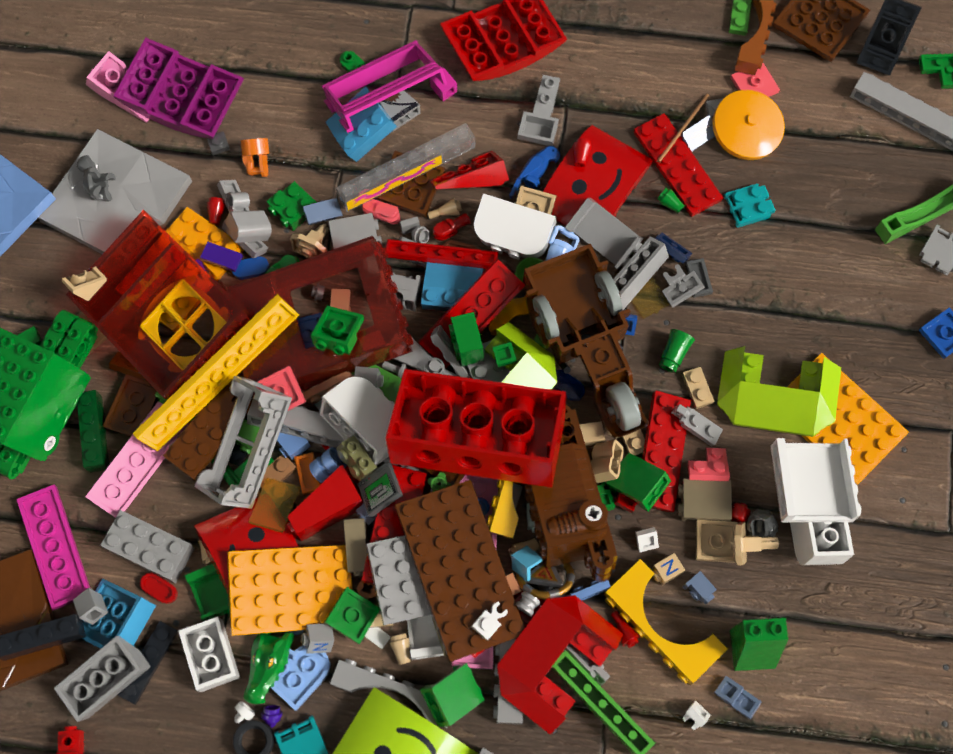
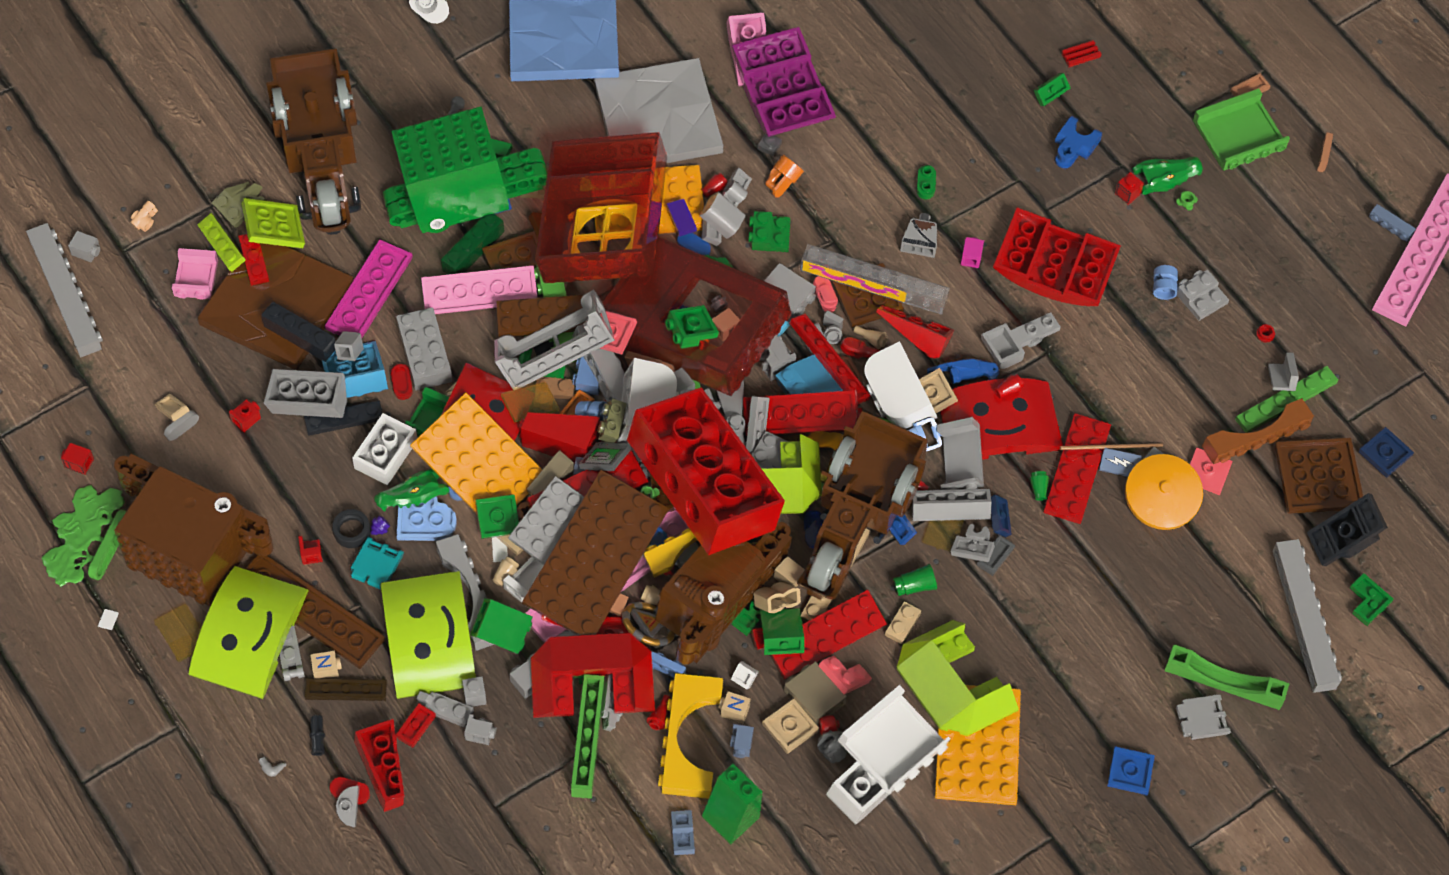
camera: 45 degrees right, 10 degrees down
tan slope [62,267,107,301] -> none
dark grey animal [77,155,116,201] -> none
yellow plate [133,294,299,451] -> none
white tile [234,701,255,723] -> none
tan piece [290,224,329,265] -> none
light grey brick [301,624,335,654] -> none
sand blue slope [302,198,343,225] -> none
dark pink piece [322,40,447,133] -> none
dark azure slope [326,86,397,162] -> none
green brick [448,312,484,366] -> none
white plate [471,602,508,641] -> none
green plate [492,342,517,367] -> none
medium azure panel [511,546,542,582] -> none
light grey wheel [515,591,540,617] -> none
light grey hinge [671,404,723,447] -> none
white tile [683,700,711,730] -> none
teal plate [723,183,776,228] -> none
tan piece [731,522,779,565] -> none

